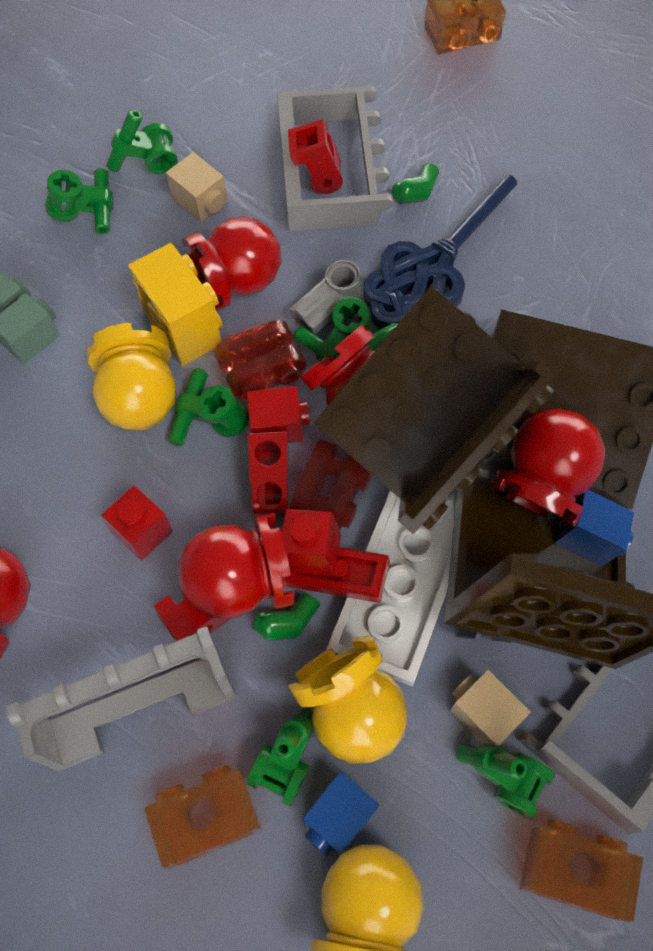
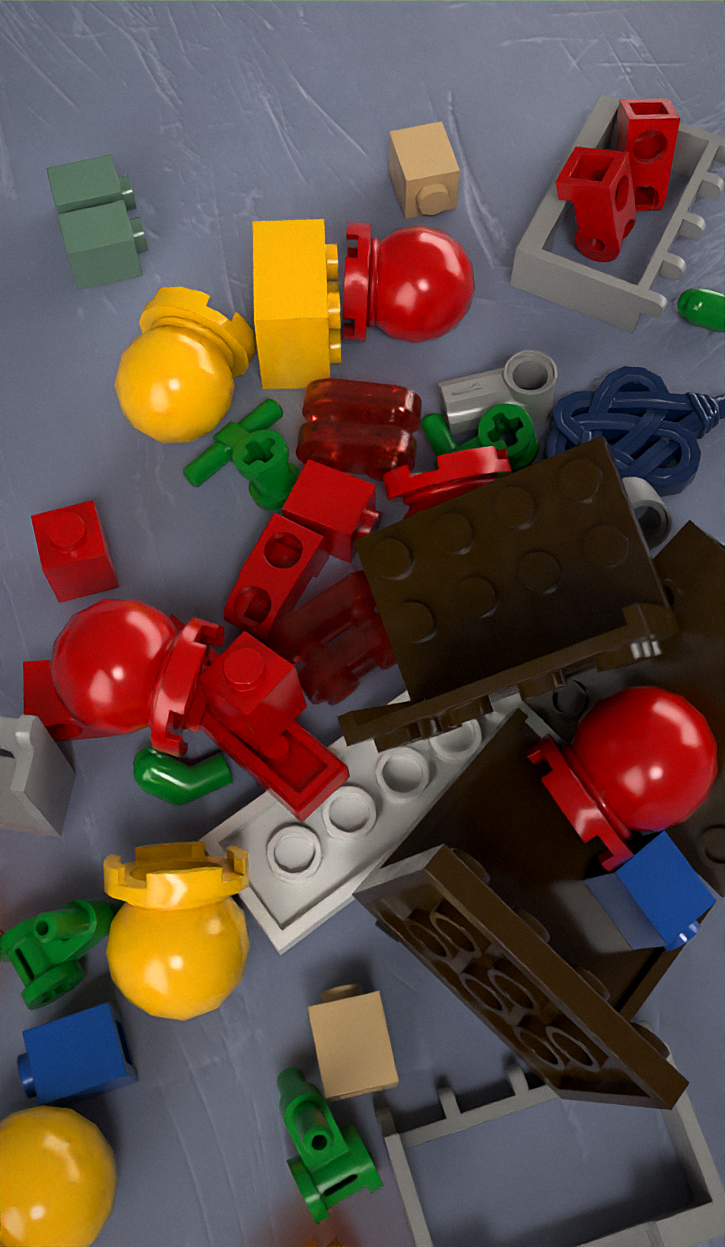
camera: 30 degrees right, 0 degrees up
green piece [45,168,113,234] -> none
green piece [106,110,178,174] -> none
none -> red leg [617,98,680,212]

